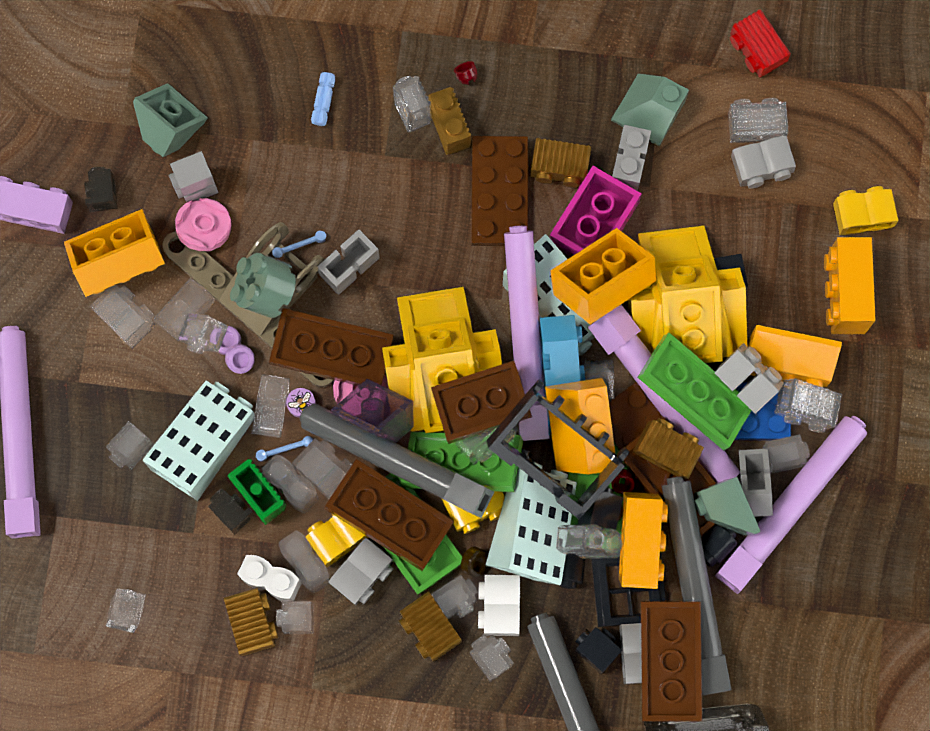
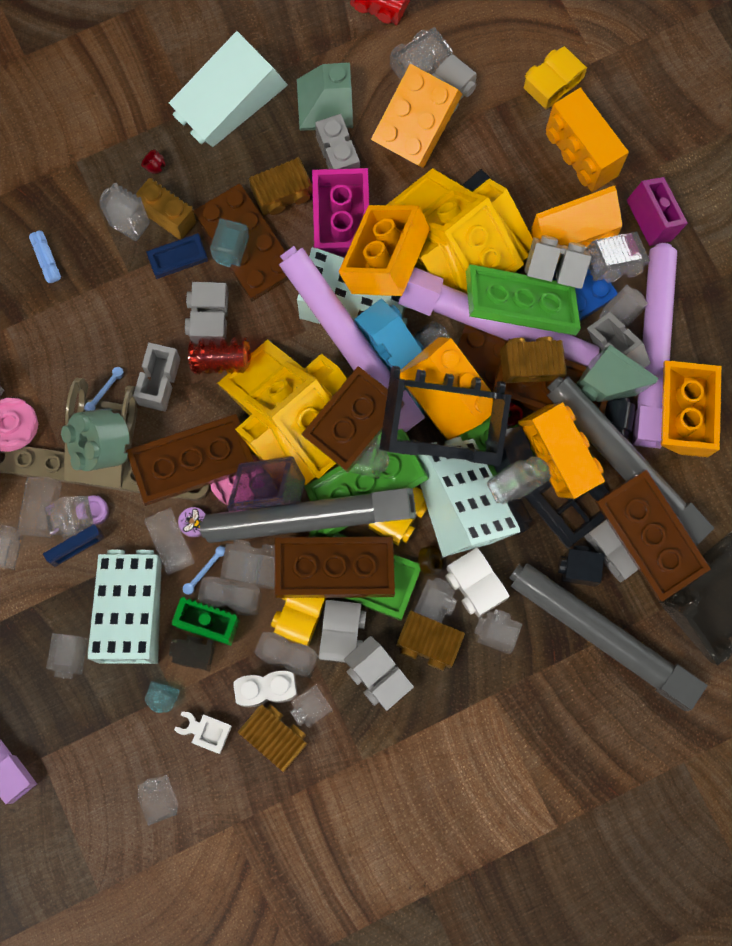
camera: 35 degrees left, 0 degrees up
lavender tile [225,344,255,374] -> none
none -> dark blue tile [43,524,105,567]
none -> clear light blue plate [145,681,180,713]
none -> dark blue tile [146,233,208,279]
none -> light aqua slope [169,31,288,147]
none -> white plate [174,712,232,754]
none -> light grey piece [185,282,229,345]
none -> clear red piece [188,337,251,375]
none -> clear light blue brick [210,218,249,267]
none -> light grey piece [343,636,414,711]
none -> light orange brick [371,64,463,169]
none -> magenta brick [626,177,688,246]
none -> light orange slope [661,360,722,457]

